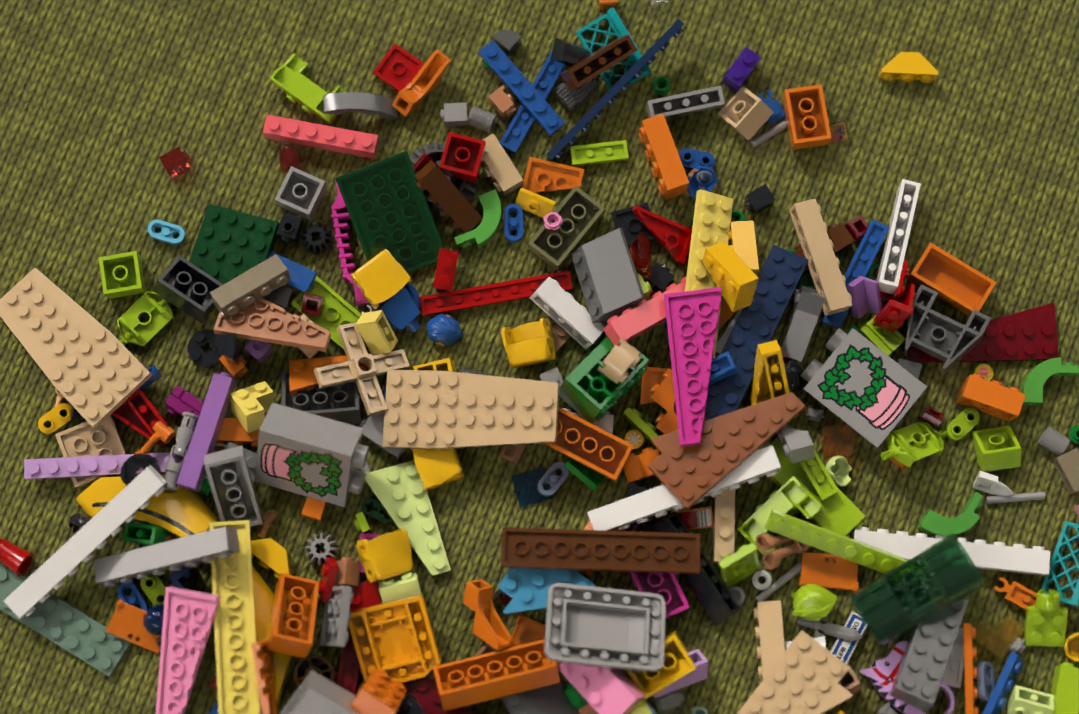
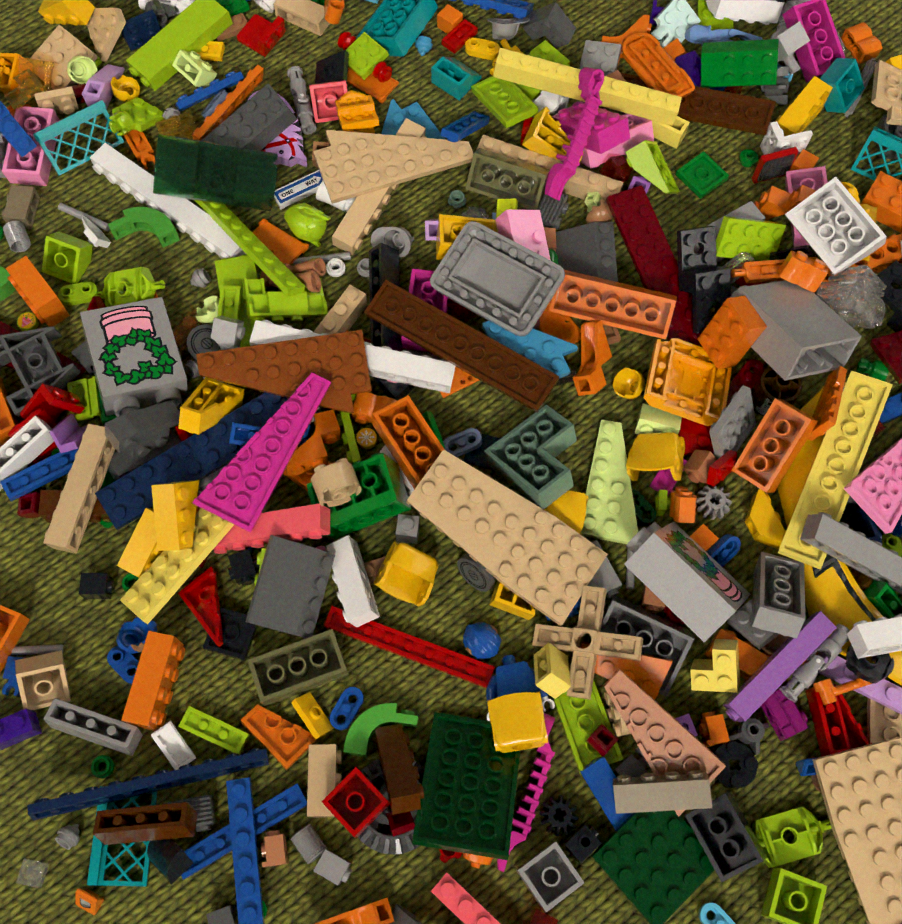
camera: 150 degrees left, 10 degrees down
black brick [216,334,241,365] -> none
medium nougat piece [257,509,279,539] -> none
red brick [433,248,459,291] -> none
bright pink plate [544,212,562,230] -> none
clear red brick [630,232,652,279] -> none
lime plate [719,543,760,588] -> none
light grey sword [797,617,863,641] -> none
none -> light grey plate [55,824,80,850]
none -> white plate [151,721,196,770]
none -> dark grey tile [186,324,221,361]
none -> light grey plate [190,268,211,288]
none -> light grey piece [371,227,414,257]
none -> sand green brick [484,405,577,509]
none -> yellow hair [612,368,645,399]
none -> orange brick [669,486,697,523]
none -> blue plate [707,534,741,567]
none -> dark grey brick [727,718,770,755]

